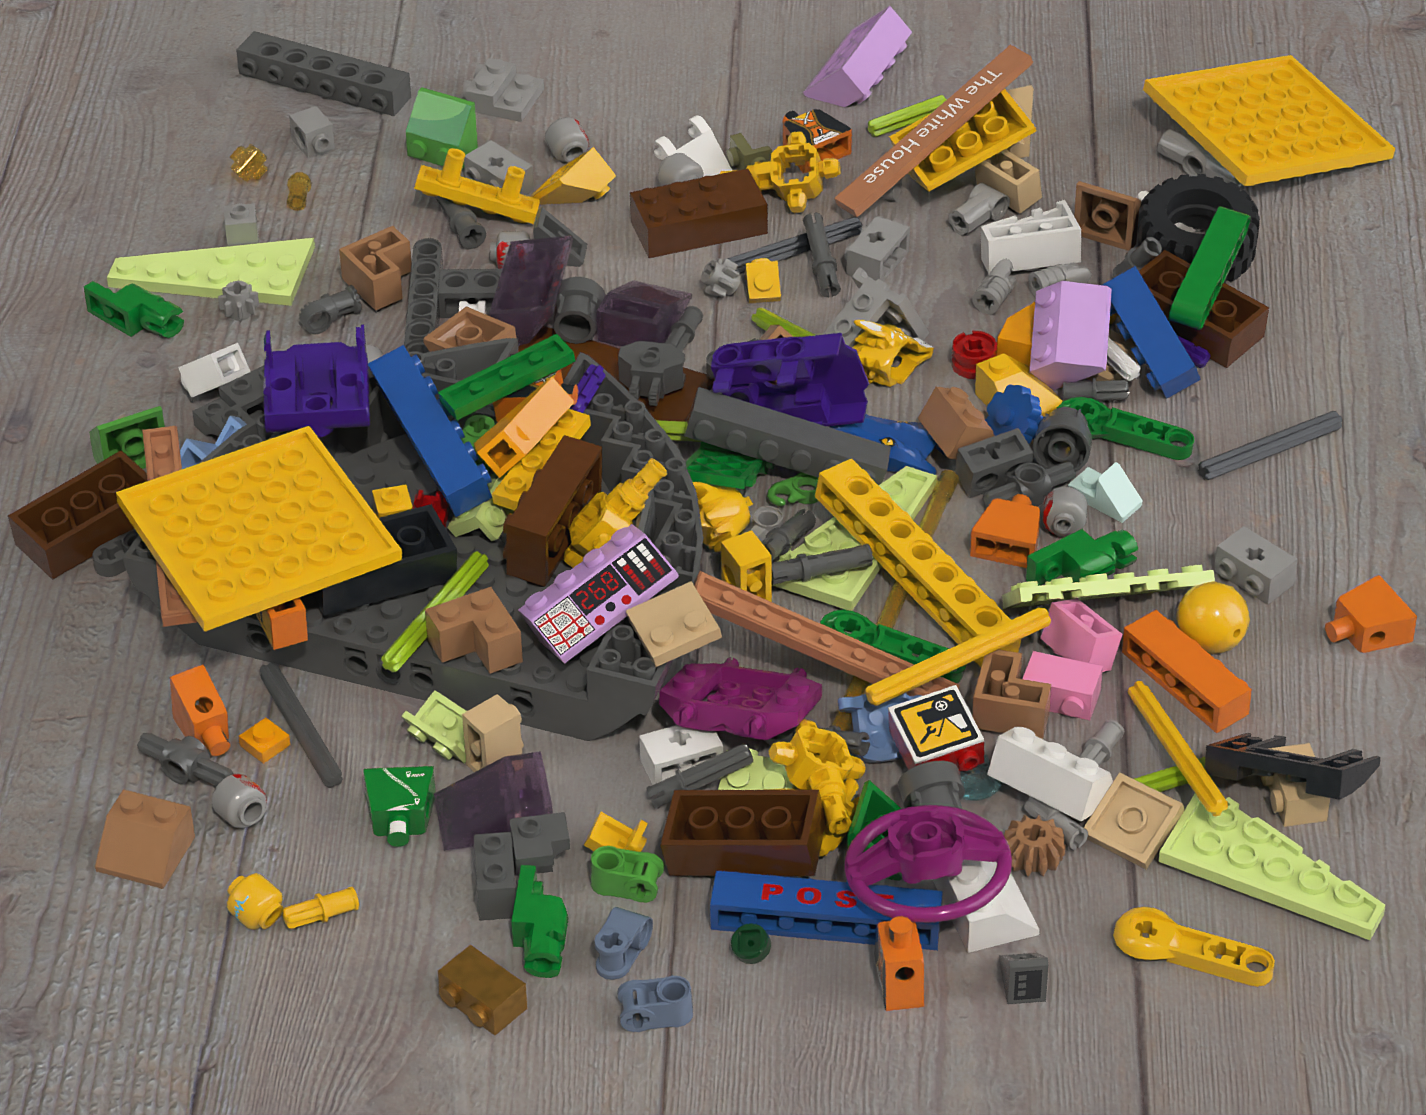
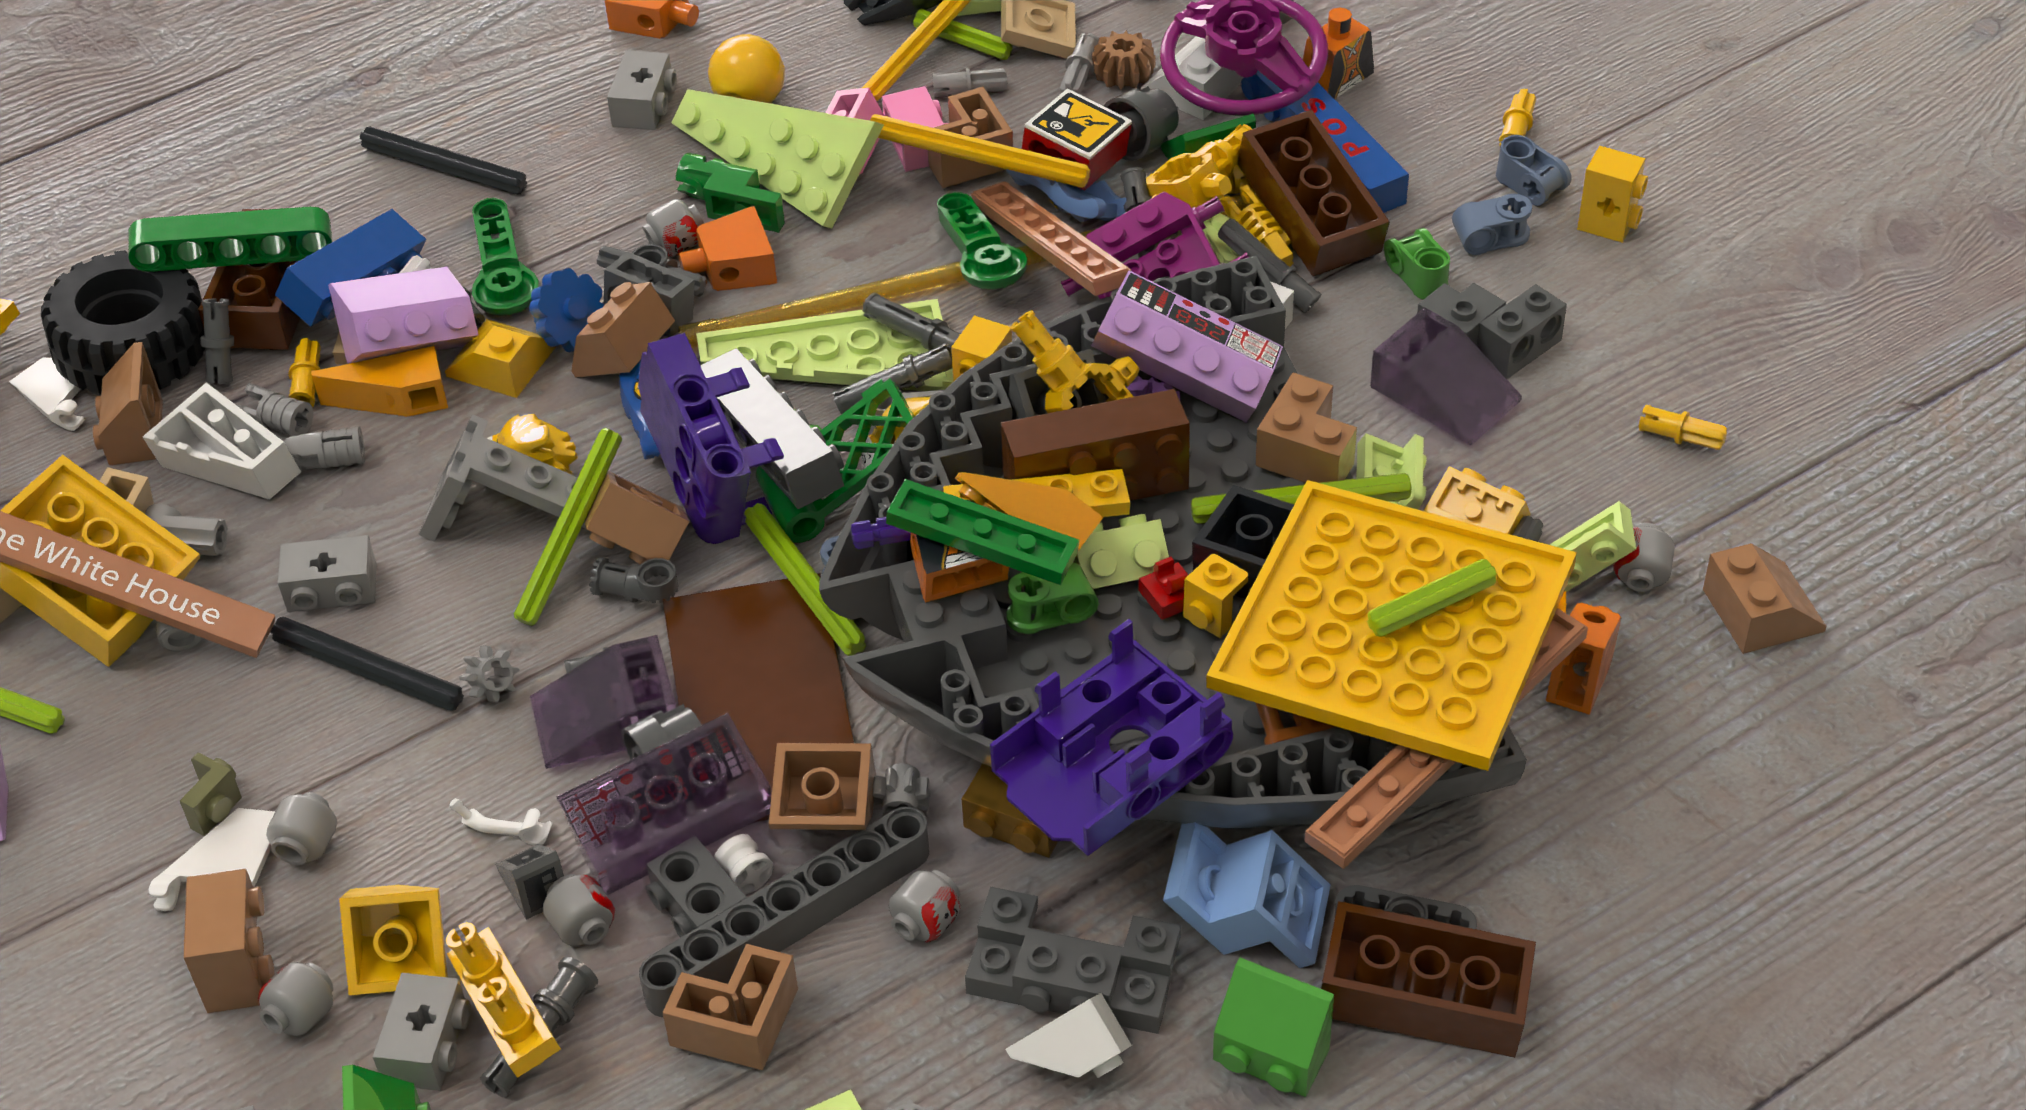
camera: 125 degrees left, 5 degrees up
dark grey axle [137,733,233,786] -> none
yellow head [227,873,283,930] -> none
dark grey connector [299,285,362,334] -> none
green torso [363,766,436,847] -> none
blue brick [368,345,492,517] -> none
pearl gold brick [438,945,528,1035] -> none
tan brick [462,694,524,785] -> none
green plate [511,865,568,978] -> none
yellow bracket [584,812,648,852] -> none
dark grey hinge [618,341,686,406] -> none
tan plate [626,581,722,667] -> none
reddish brown brick [630,168,768,258] -> none
yellow piece [720,131,841,213] -> none
dark green tile [731,923,771,964] -> none
yellow bracket [745,258,781,303] -> none
torso [782,109,852,174] -> none
dark grey pin [803,212,841,297] -> none
yellow brick [815,459,1022,667] -> none
red wheel [951,330,998,379] -> none
white slope [987,727,1113,821] -> none
dark grey piece [1033,407,1092,472] -> none
light aqua slope [1068,462,1143,523] -> none
orange brick [1122,610,1252,733] -> none
none -> medium nougat brick [184,869,275,1013]
none -> white piece [450,799,553,846]
none -> lime axle [1367,559,1497,637]
none -> yellow bracket [1424,466,1531,535]
none -> yellow axle [1499,89,1536,147]
none -> yellowish green bracket [1550,501,1636,591]
none -> yellow brick [1577,145,1648,243]

